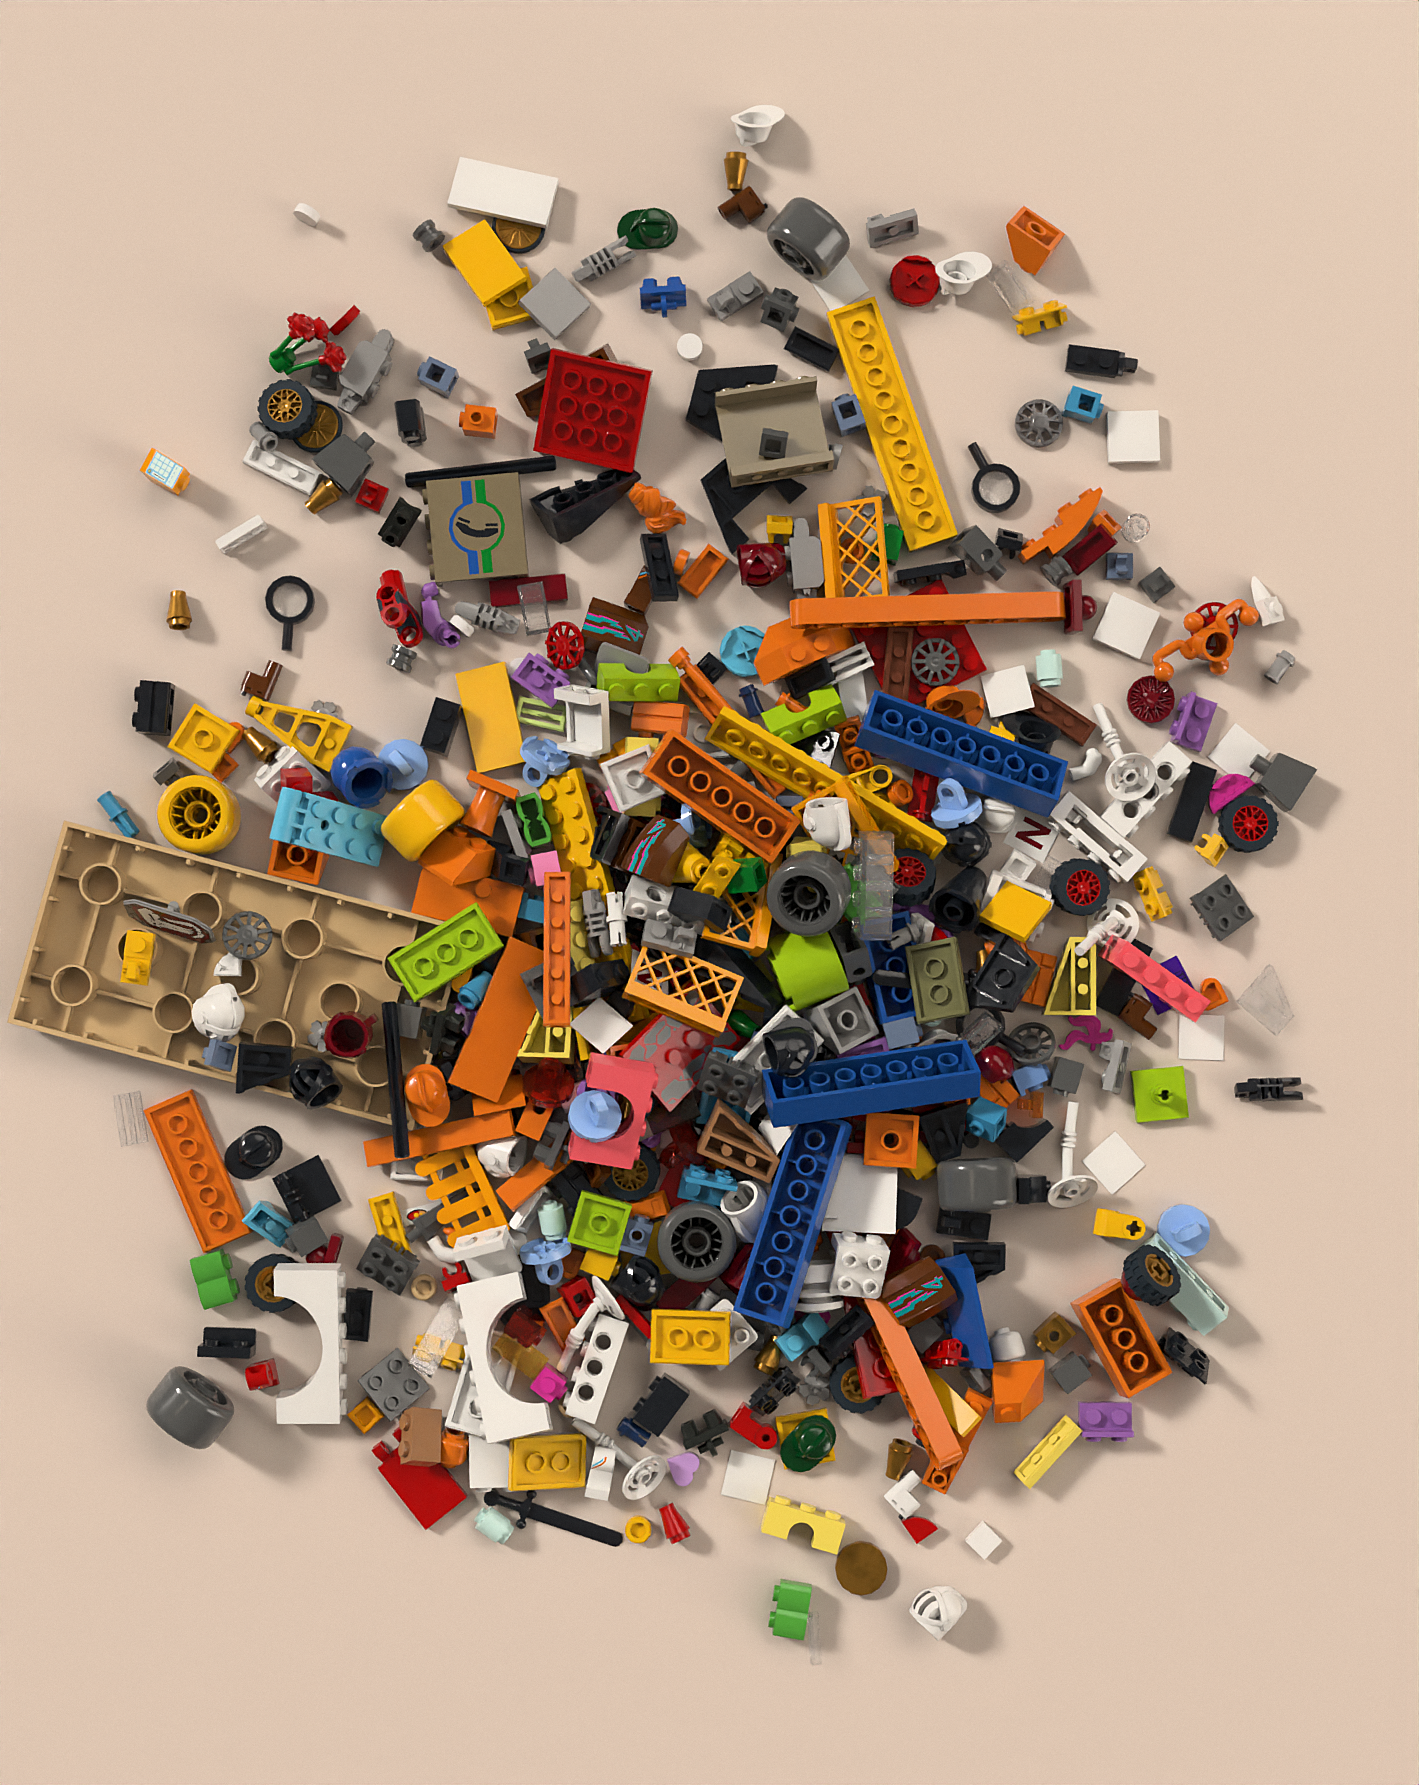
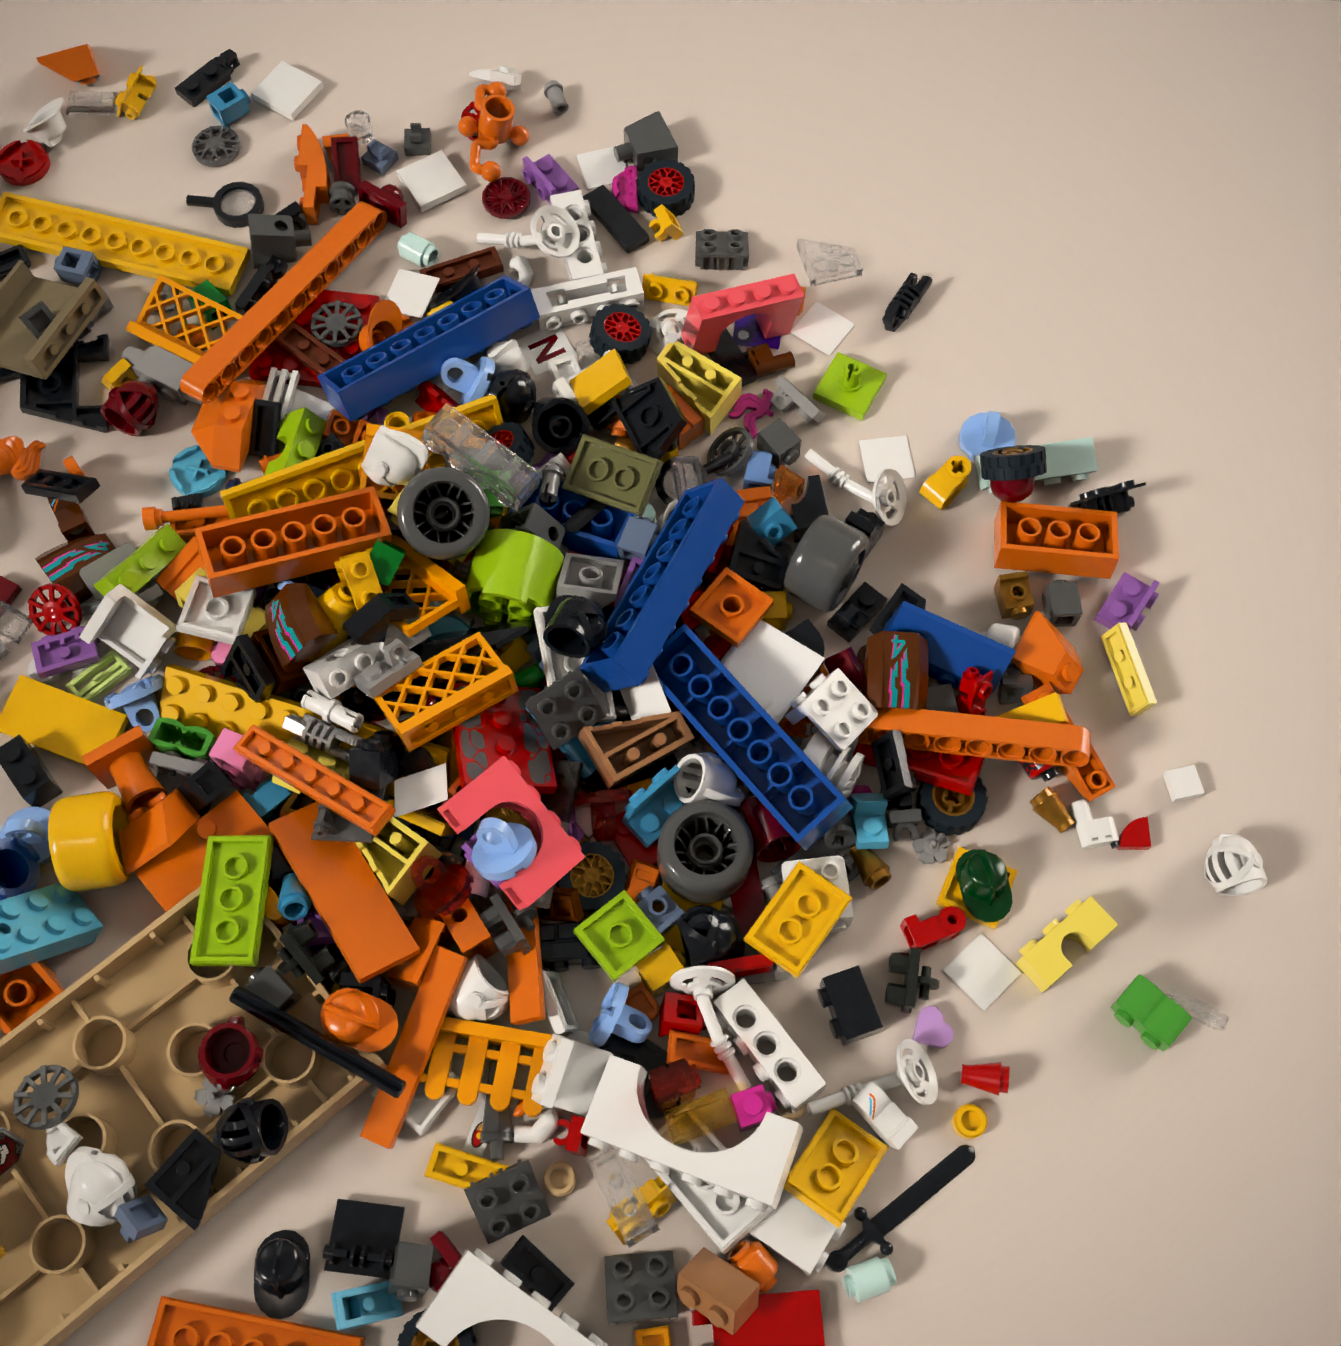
camera: 50 degrees left, 20 degrees down
light aqua brick [537,1200,567,1241] -> none
dark blue pin [616,1417,651,1448] -> none
orange tile [677,544,729,599] -> none
black hinge [749,1365,801,1416] -> none
pearl gold tile [835,1541,888,1596] -> none
dark red hair [974,1045,1015,1084] -> none

